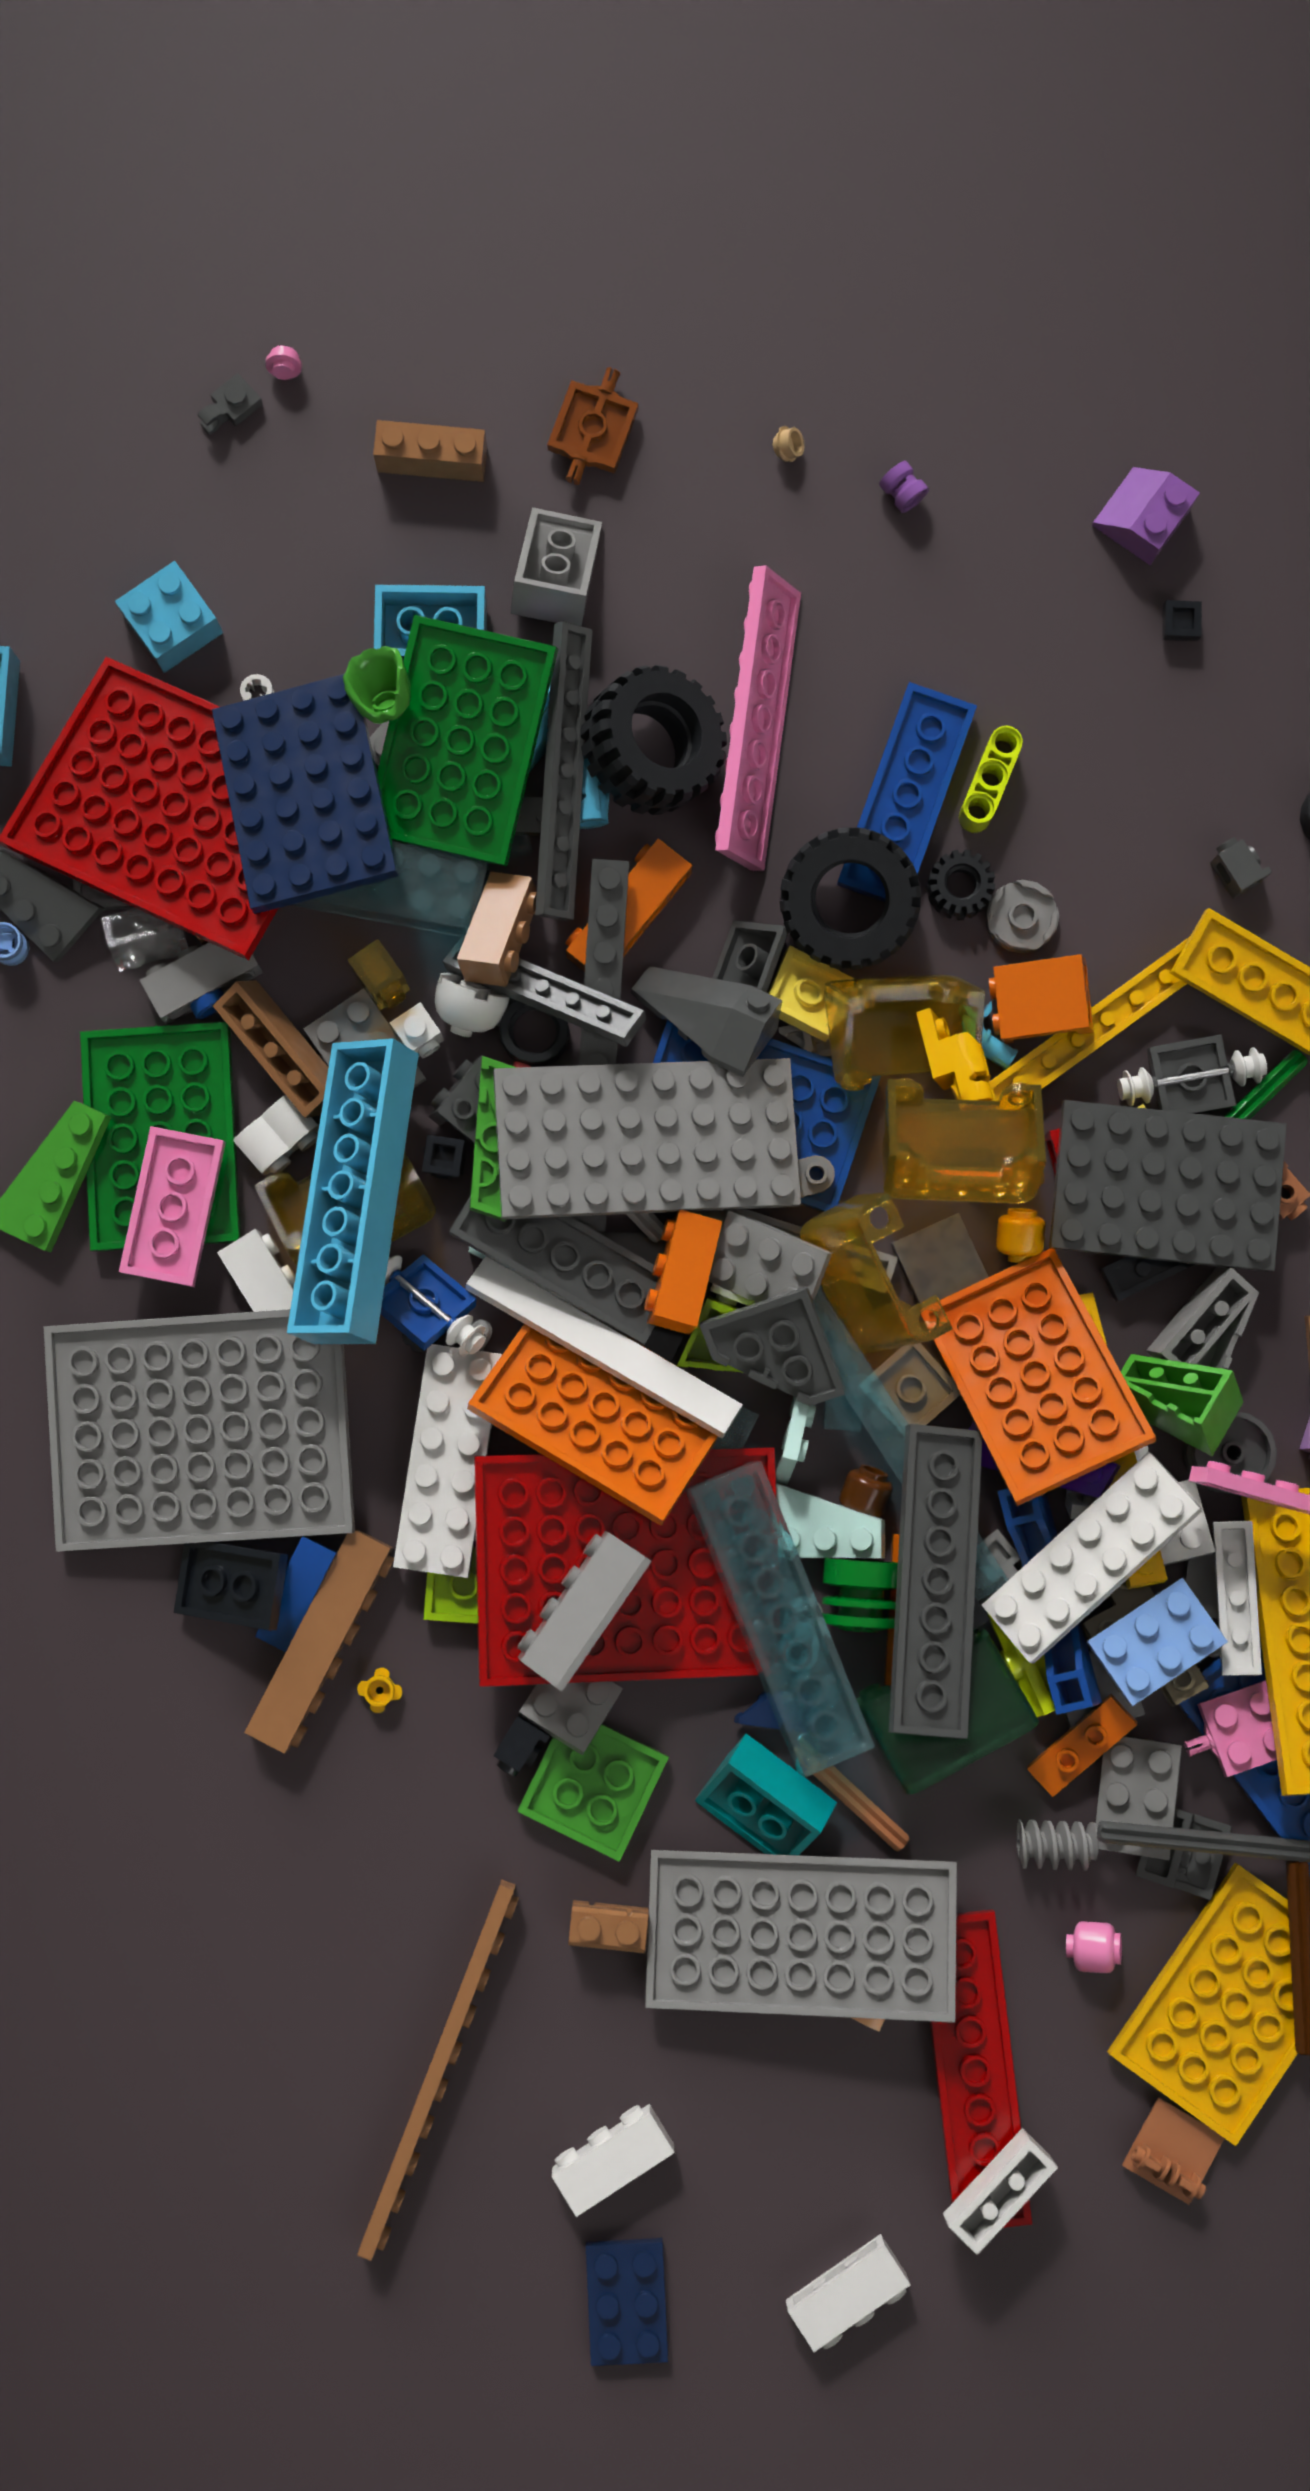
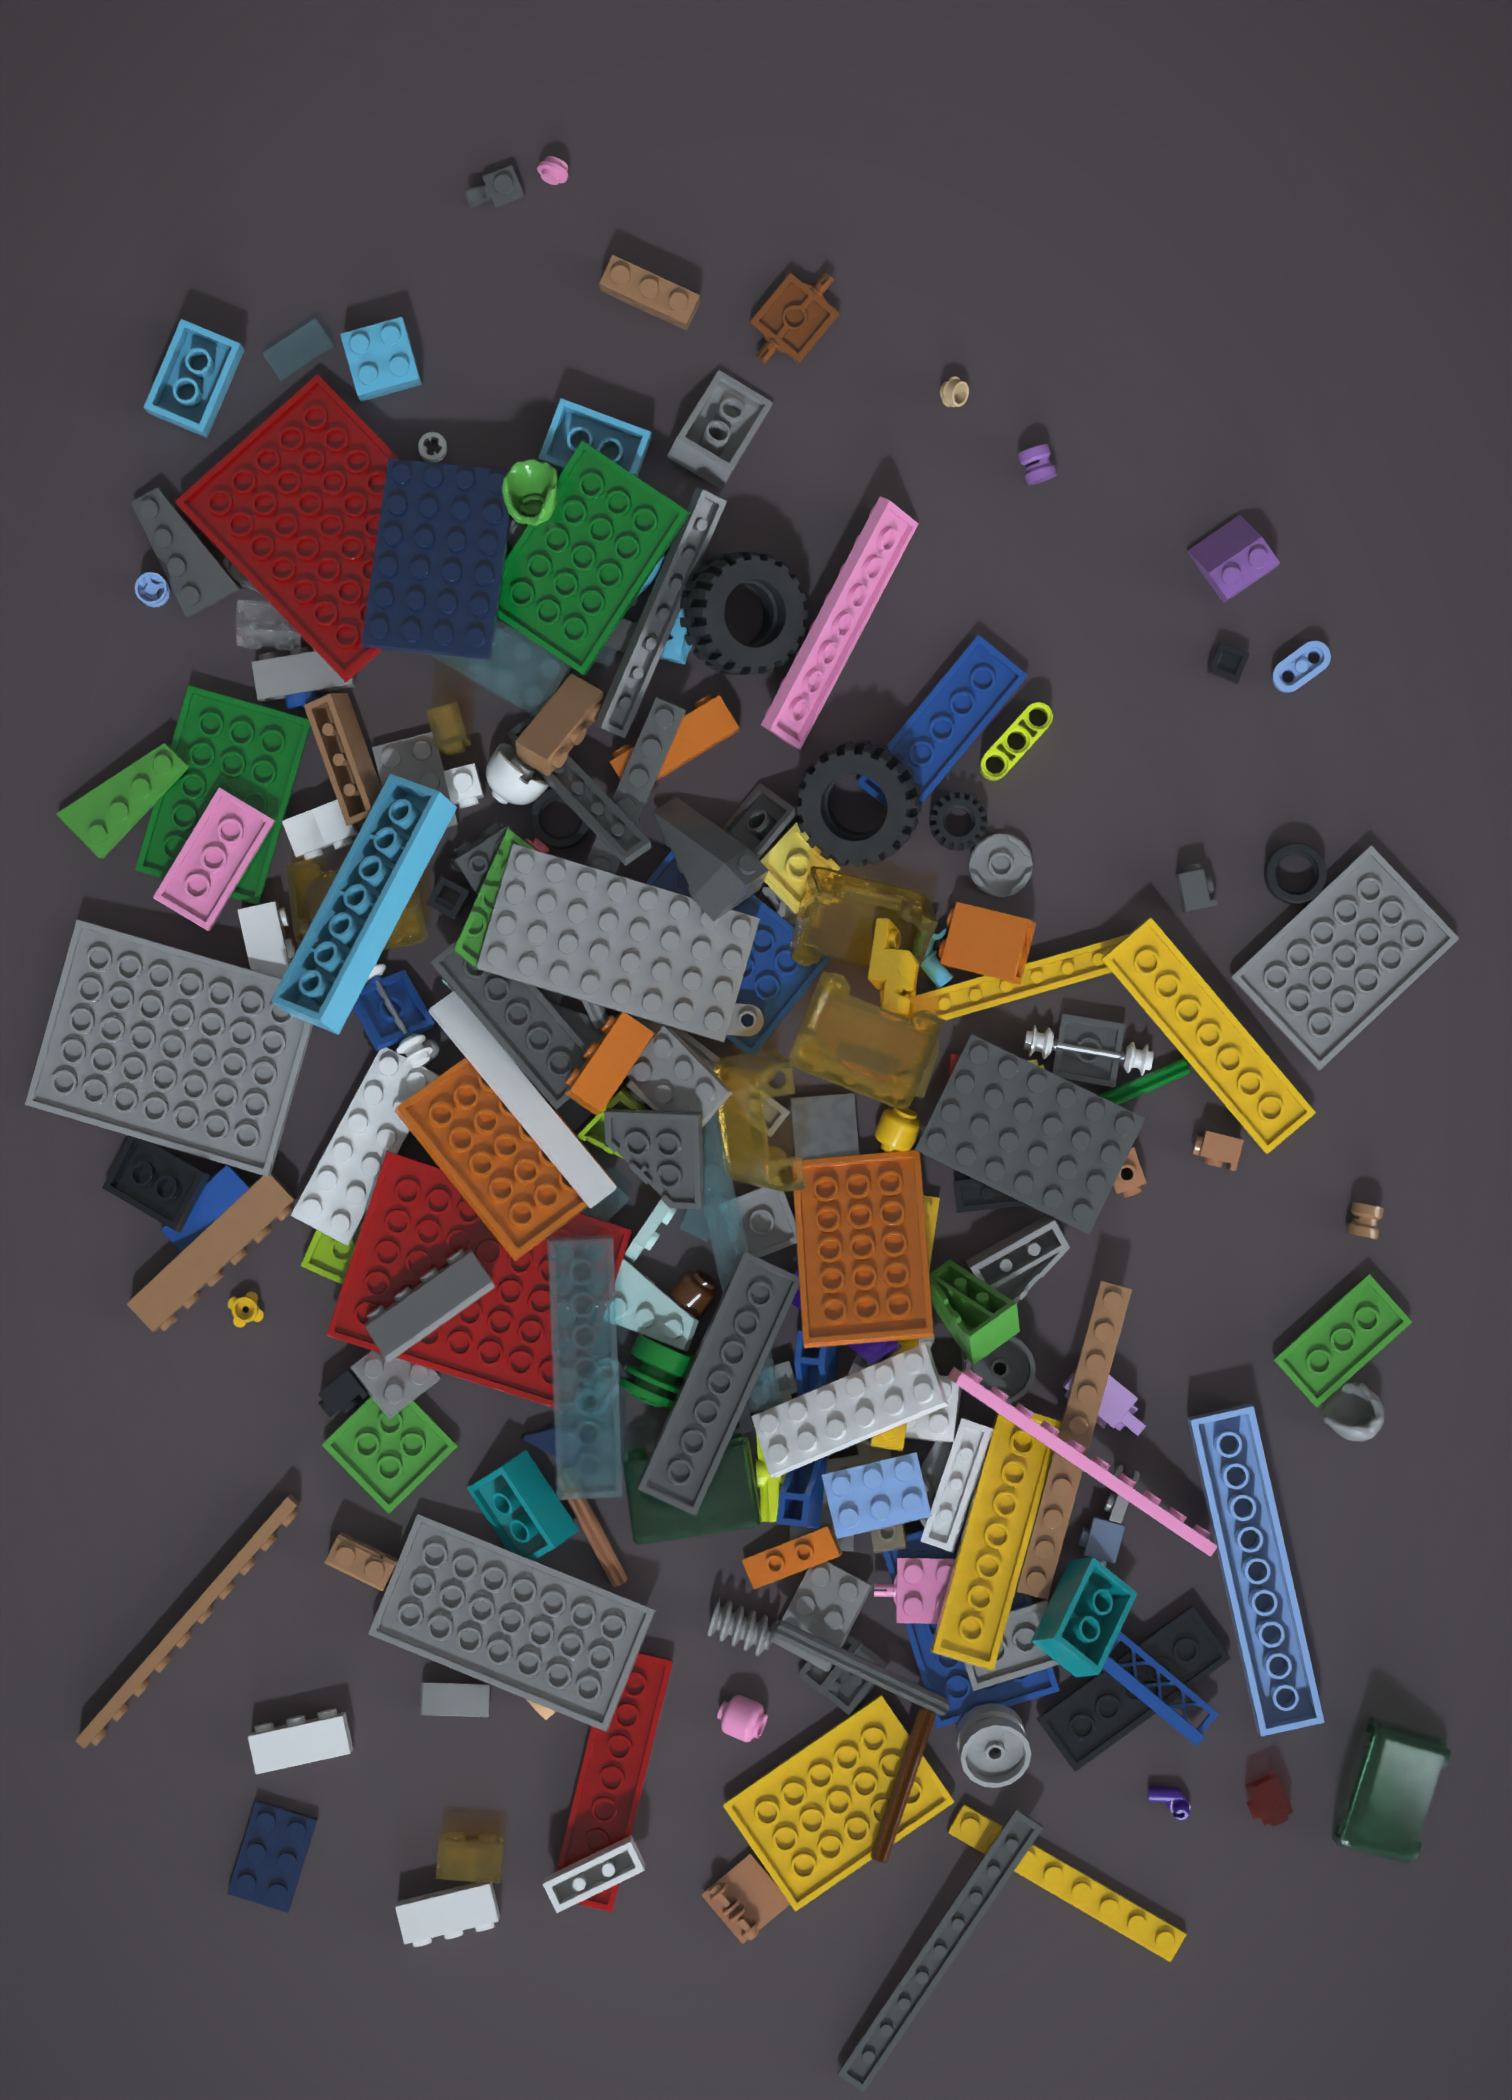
camera: 25 degrees right, 5 degrees up
none -> clear light blue tile [262,318,334,381]
none -> light grey slope [419,1683,490,1717]
none -> clear yellow brick [436,1831,505,1884]
none -> light blue plate [1272,641,1331,693]

